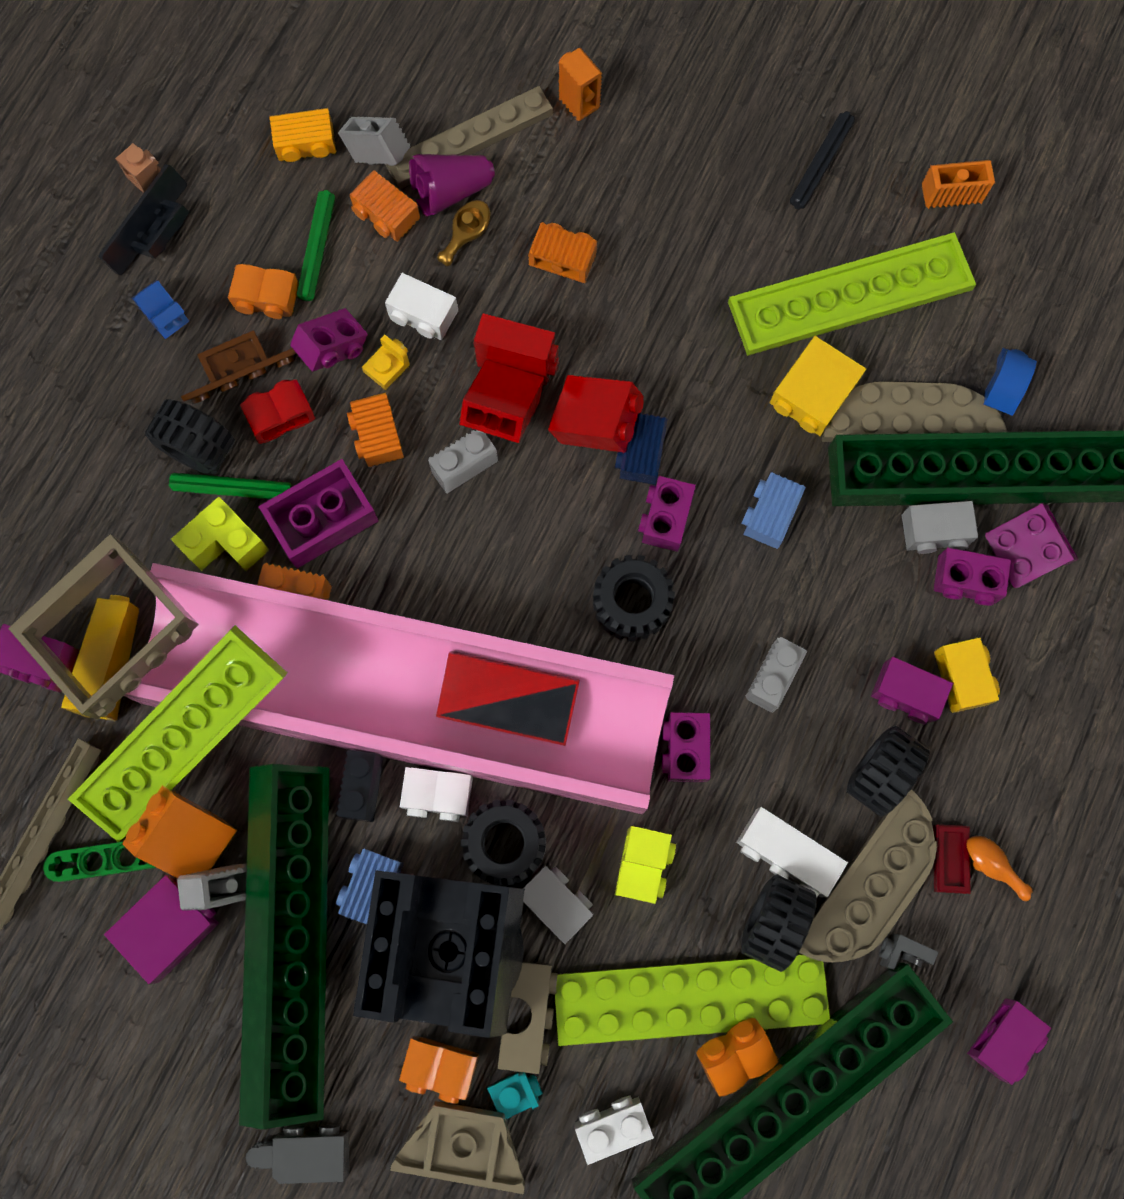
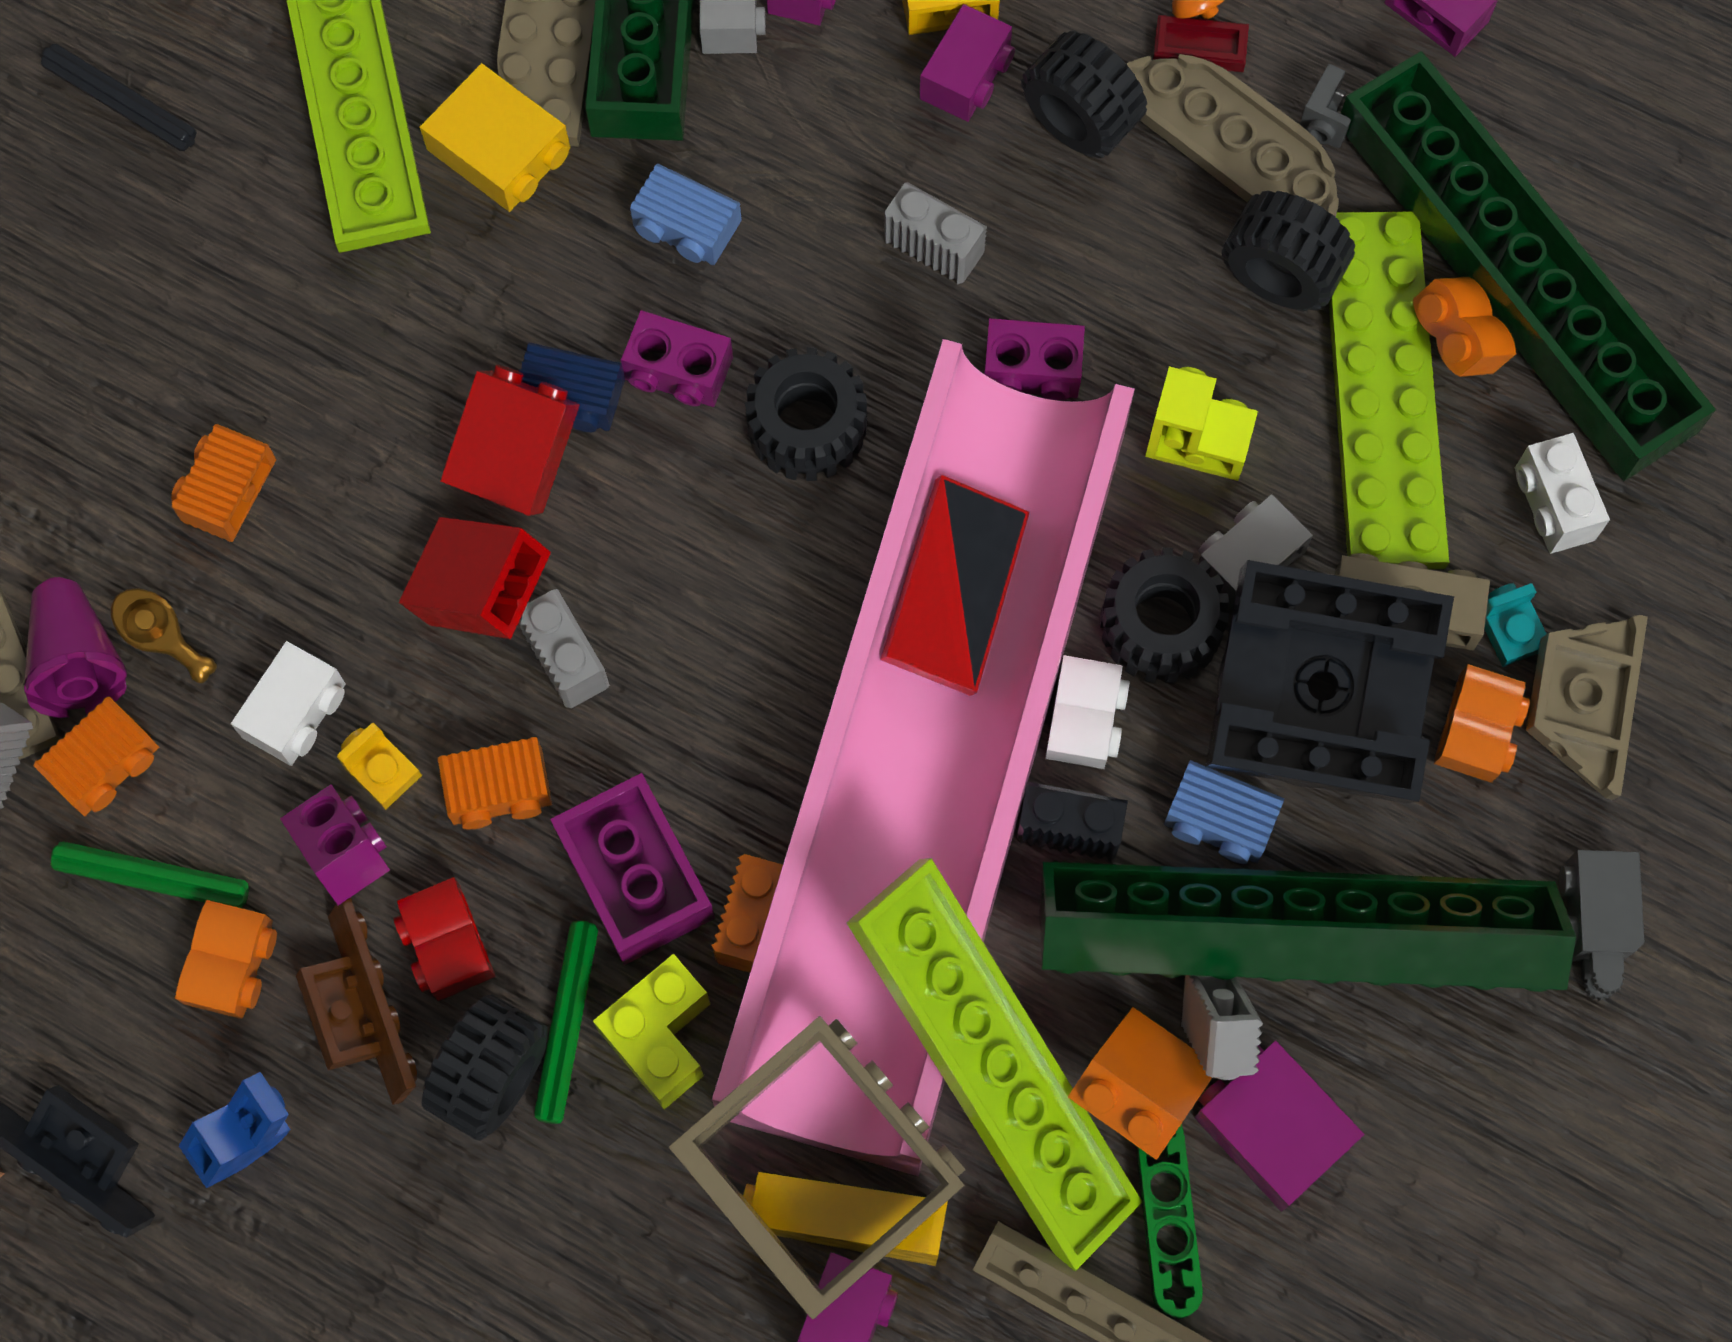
camera: 85 degrees left, 5 degrees down
red brick [474,313,559,385] -> none
white brick [736,807,848,897] -> none

